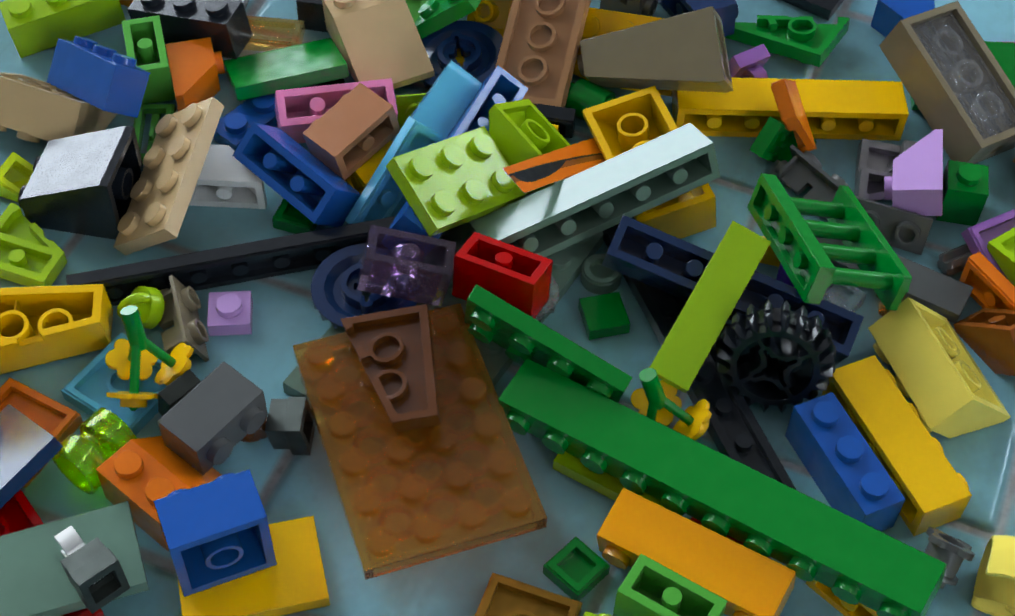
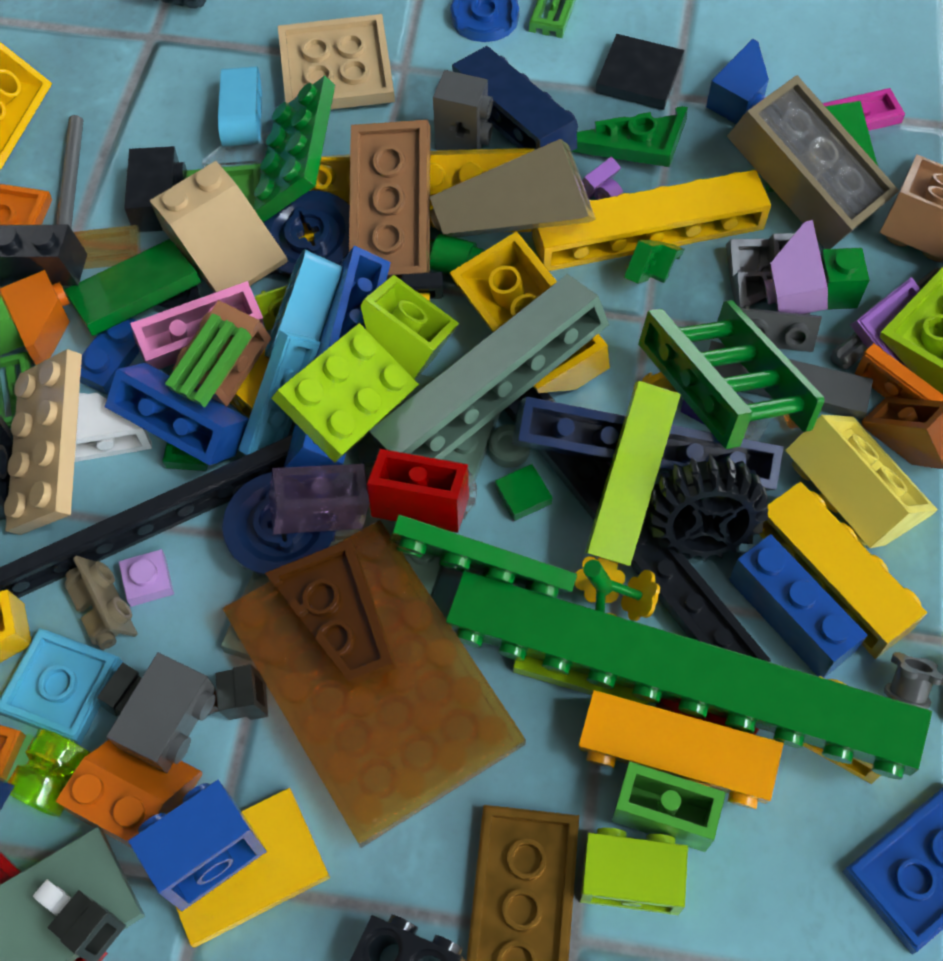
camera: 10 degrees left, 10 degrees up
yellow plant [105,305,194,411] -> none
lime tile [117,286,165,329] -> none
orange sticker [503,137,605,193] -> none
green tile [543,536,610,601] -> none
orange tile [771,78,817,153] -> none
dark grey hinge [775,144,850,218] -> none
none -> bright green tile [165,313,252,408]

